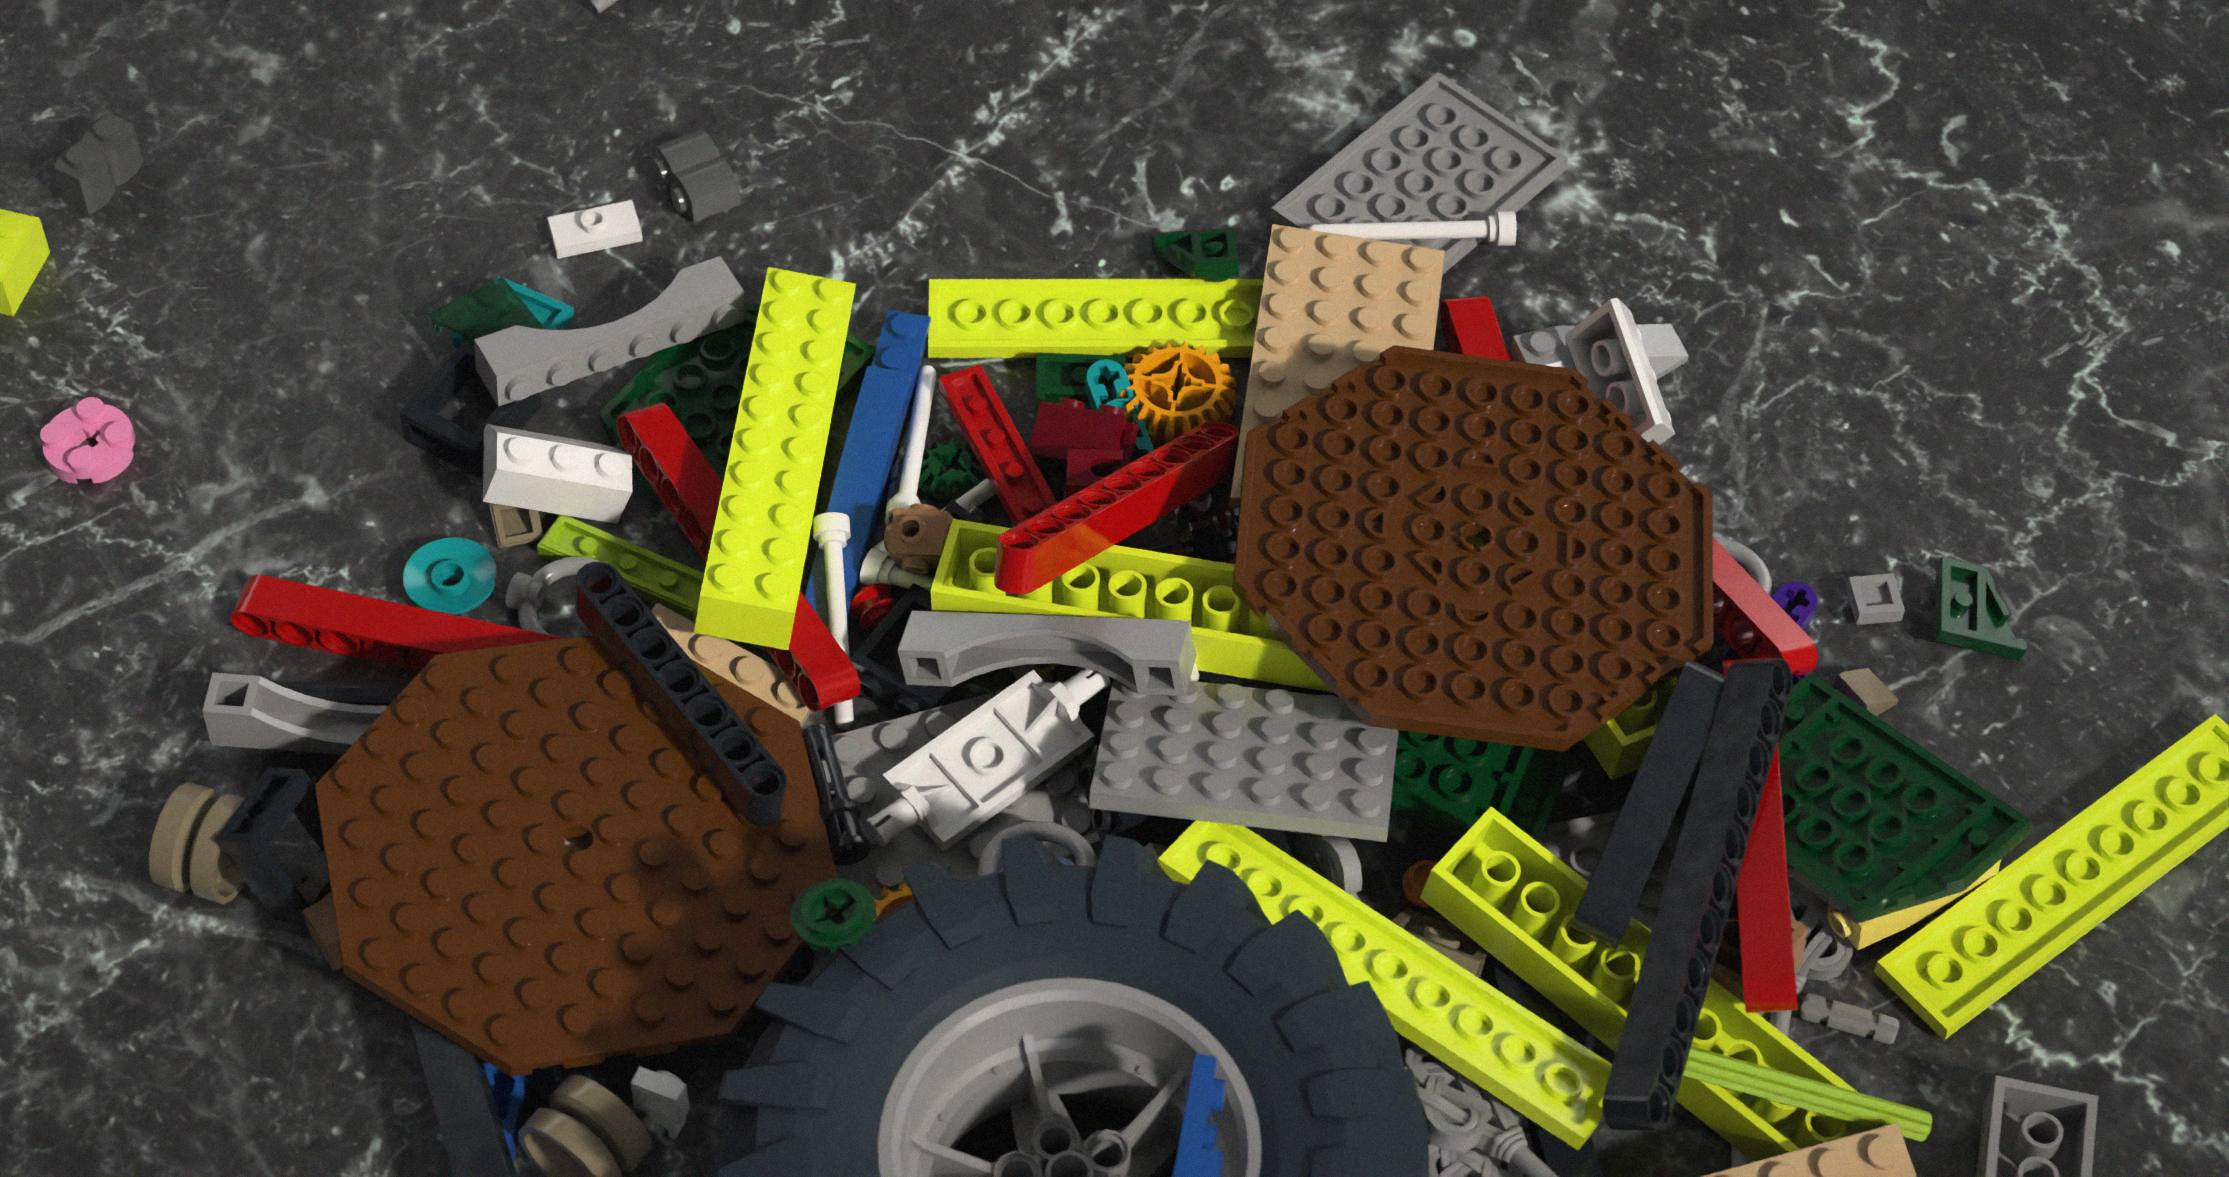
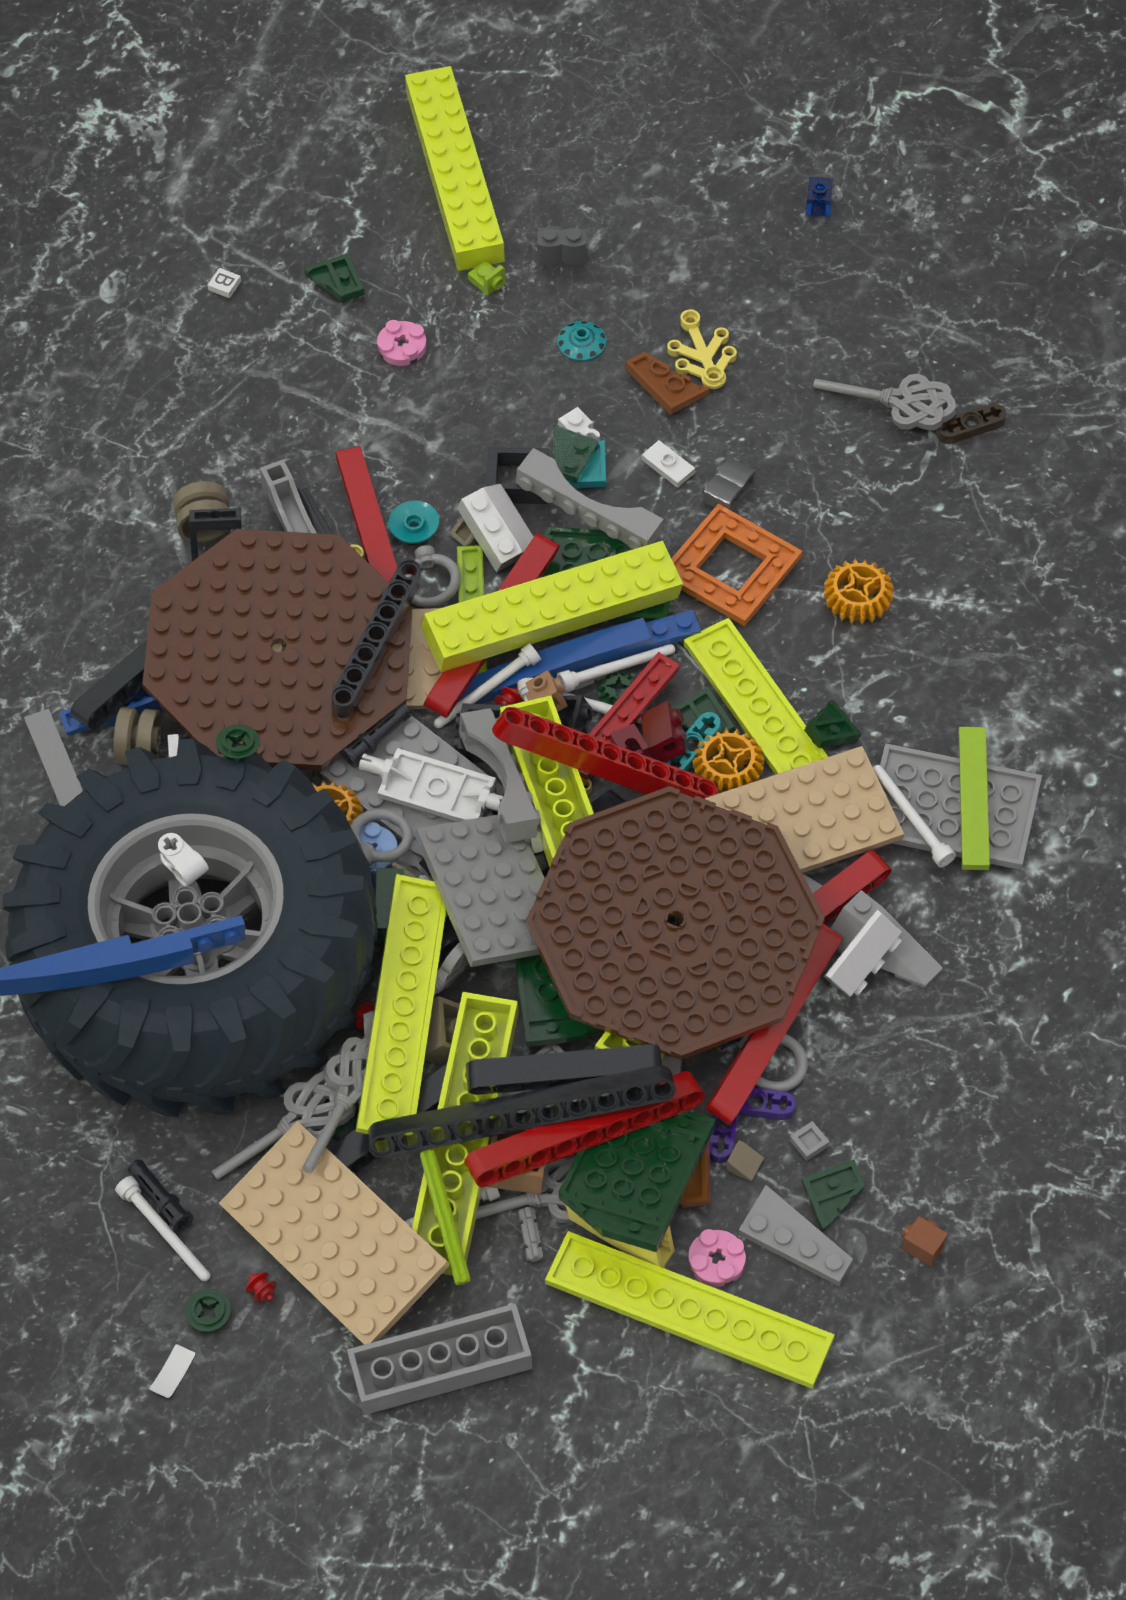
camera: 65 degrees right, 5 degrees up
none -> white piece [158,833,209,887]
none -> lime bracket [468,260,506,295]
none -> teal dish [557,321,607,362]
none -> white plate [558,407,600,441]
none -> dark orange wing [624,352,710,415]
none -> light yellow plant [667,309,737,389]
none -> orange plate [672,504,803,626]
none -> bright pink plate [688,1229,746,1287]
none -> light grey wing [738,1185,853,1286]
none -> light orange gear [824,559,894,624]
none -> dark orange brick [901,1216,948,1267]
none -> lime tile [959,727,990,870]

